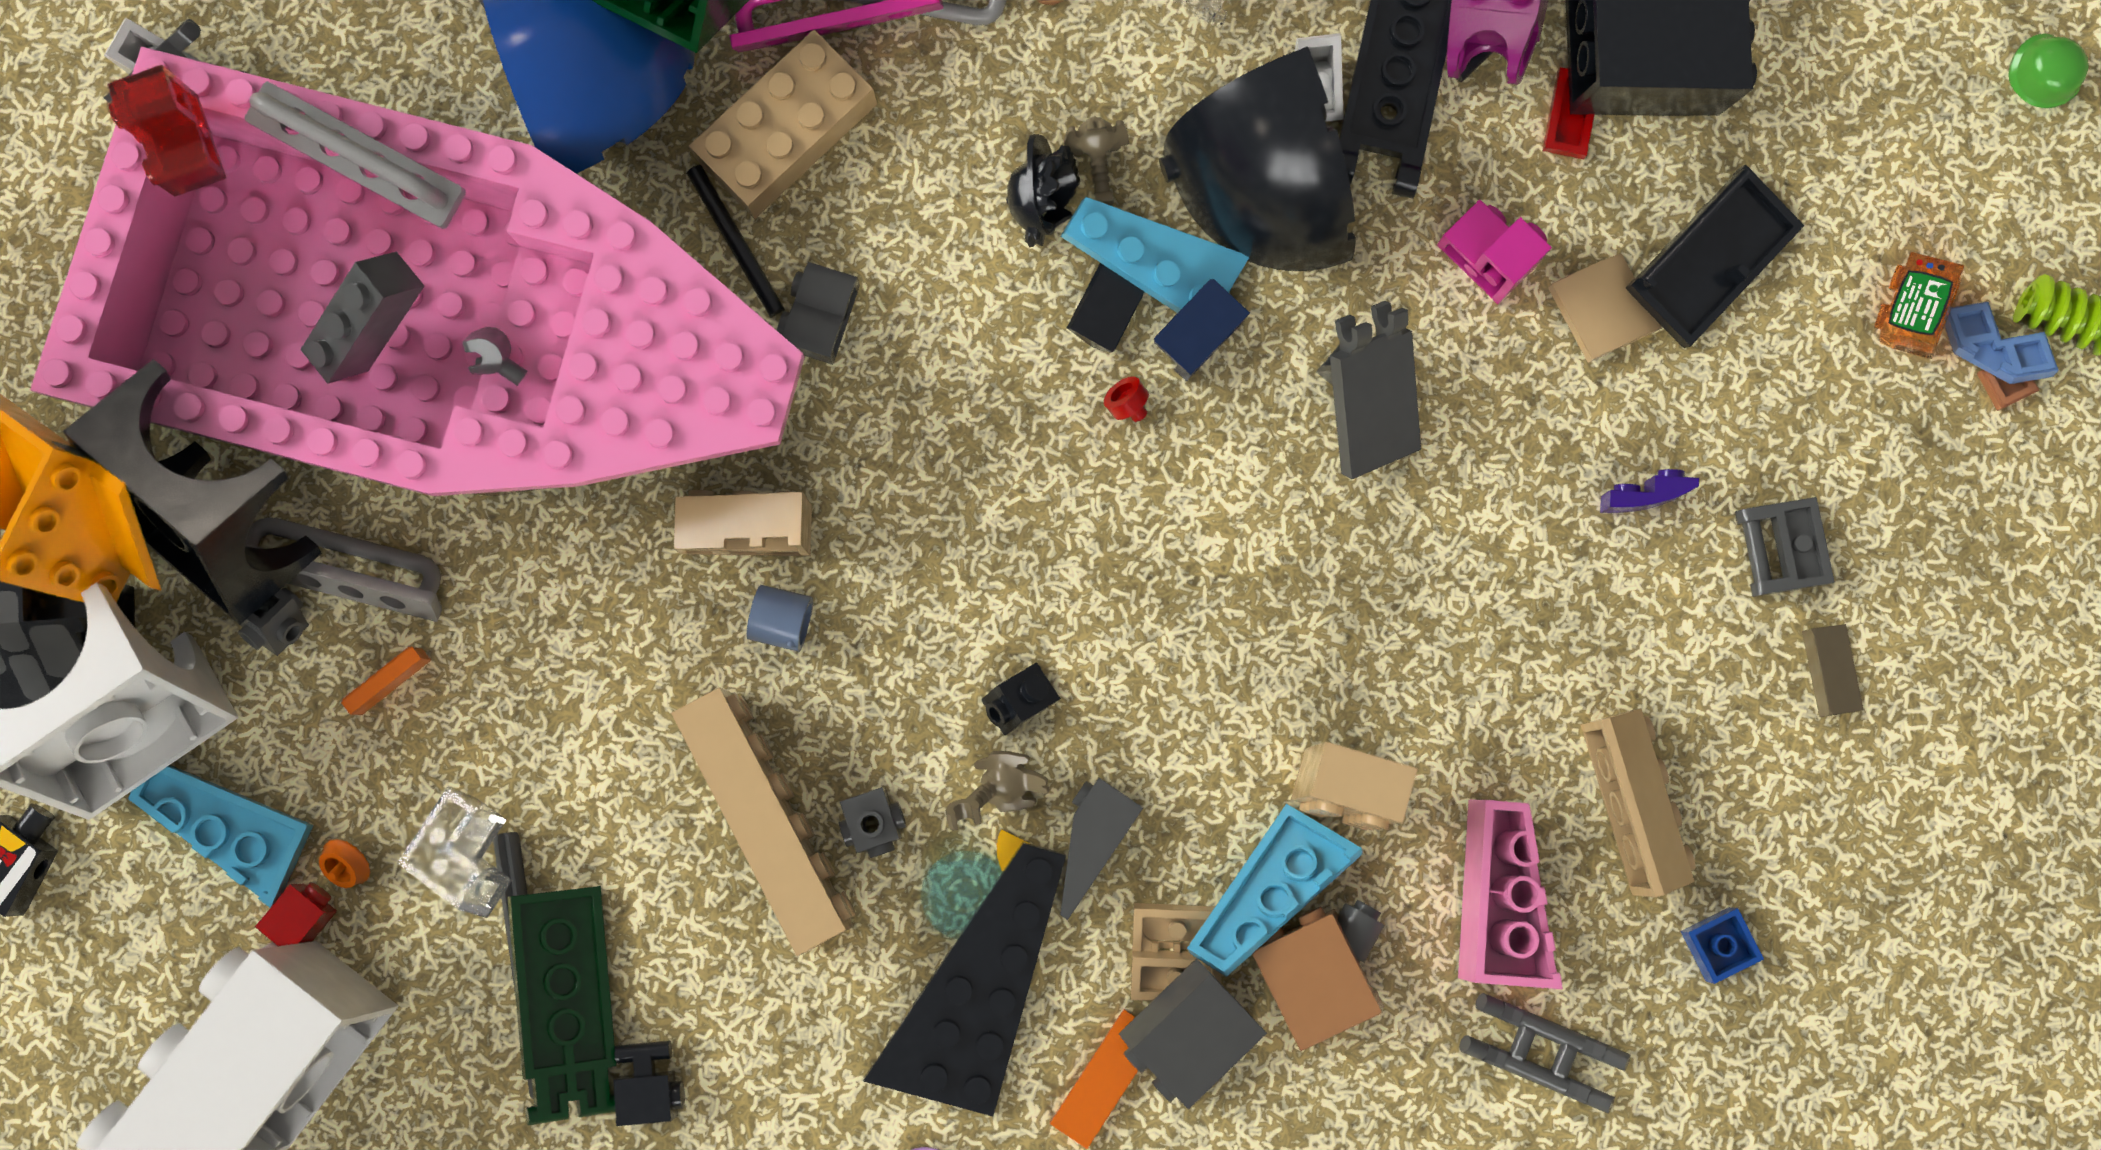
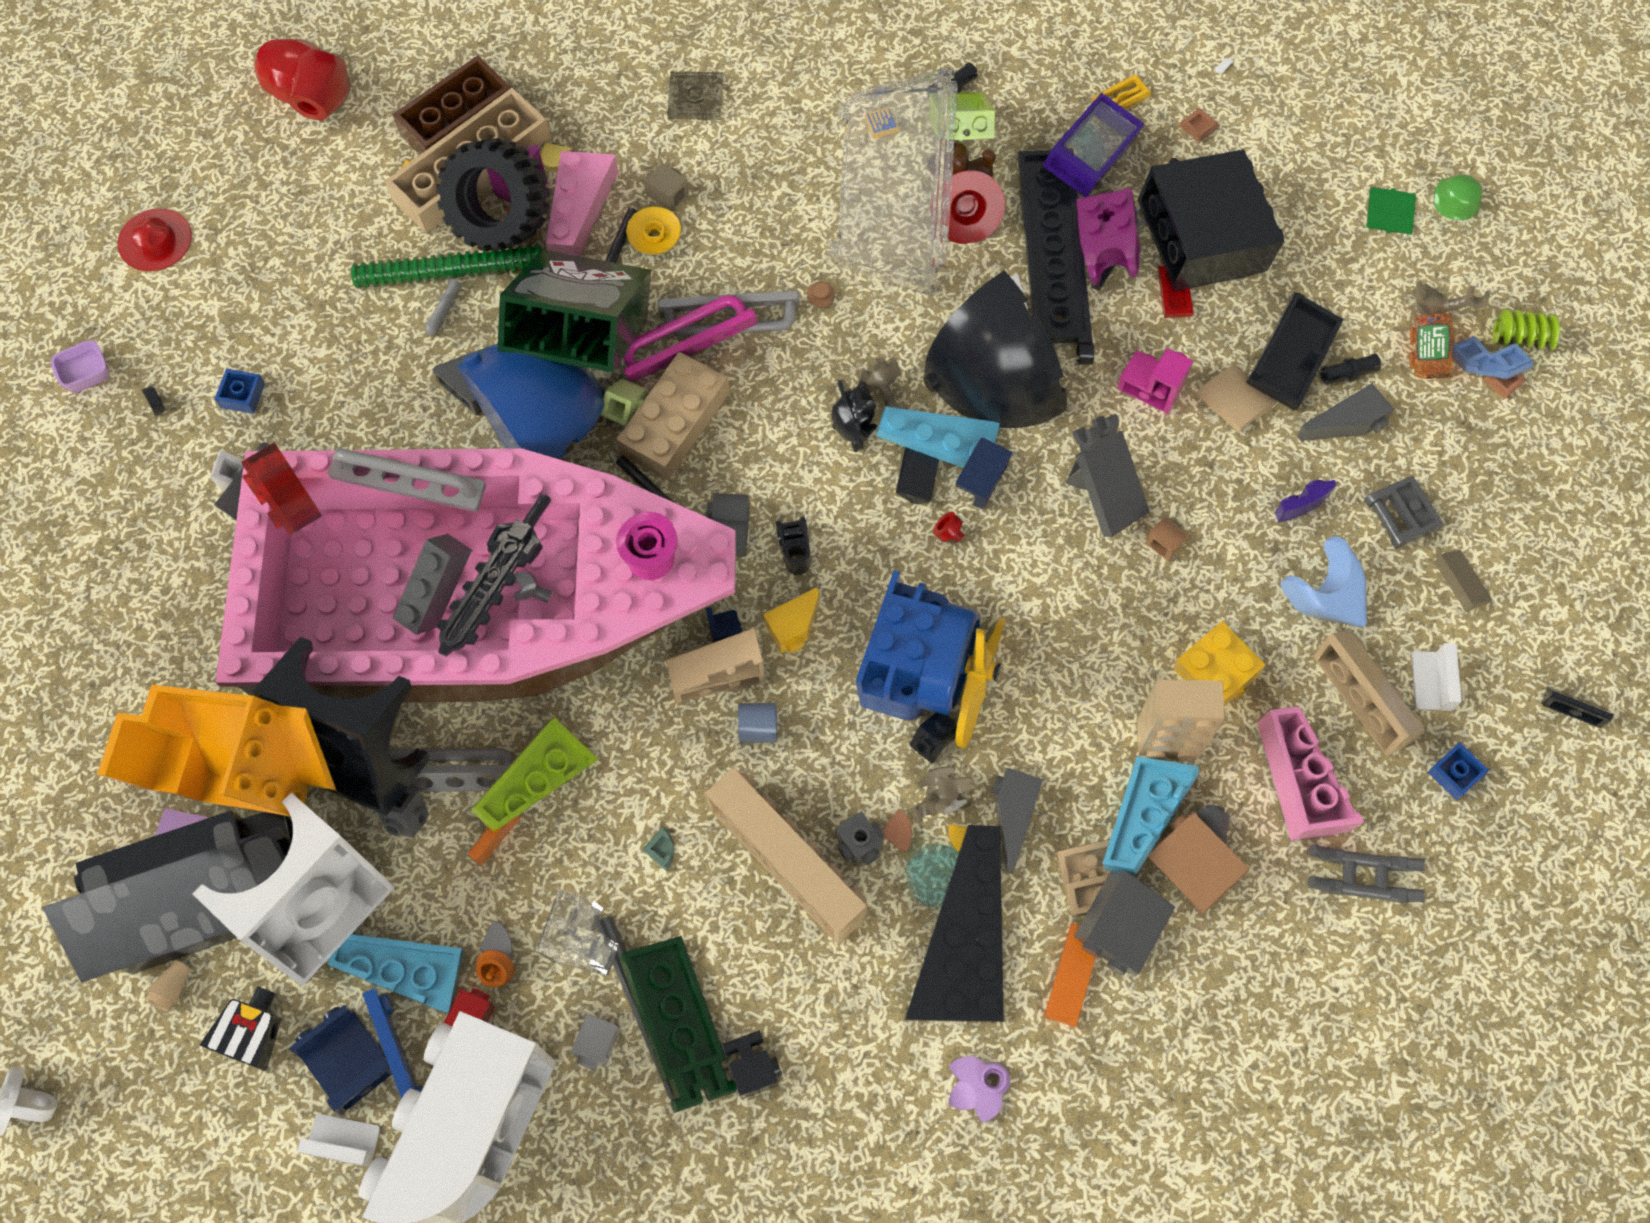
camera: 15 degrees left, 15 degrees down
none -> dark blue panel [289,1005,392,1115]
none -> white panel [297,1114,381,1167]
none -> blue plate [362,988,423,1099]
none -> black bar [436,493,551,657]
none -> lime wing [470,717,599,832]
none -> light grey tile [479,920,513,959]
none -> light grey brick [571,1014,621,1070]
none -> yellowish green brick [601,378,647,426]
none -> dark pink piece [616,512,678,580]
none -> sand green tile [642,826,674,871]
none -> dark blue panel [705,607,743,643]
none -> yellow slope [763,587,820,654]
none -> black piece [775,516,811,575]
none -> blue brick [856,570,1007,749]
none -> nougat tile [882,808,912,853]
none -> medium nougat brick [1145,517,1191,562]
none -> yellow brick [1173,621,1266,706]
none -> light blue animal [1281,536,1367,627]
none -> dark grey slope [1297,383,1394,441]
none -> black pin [1320,353,1381,385]
none -> green piece [1366,187,1416,235]
none -> white panel [1411,643,1462,711]
none -> dark tan piece [1414,281,1490,324]
none -> black slope [1541,686,1614,728]

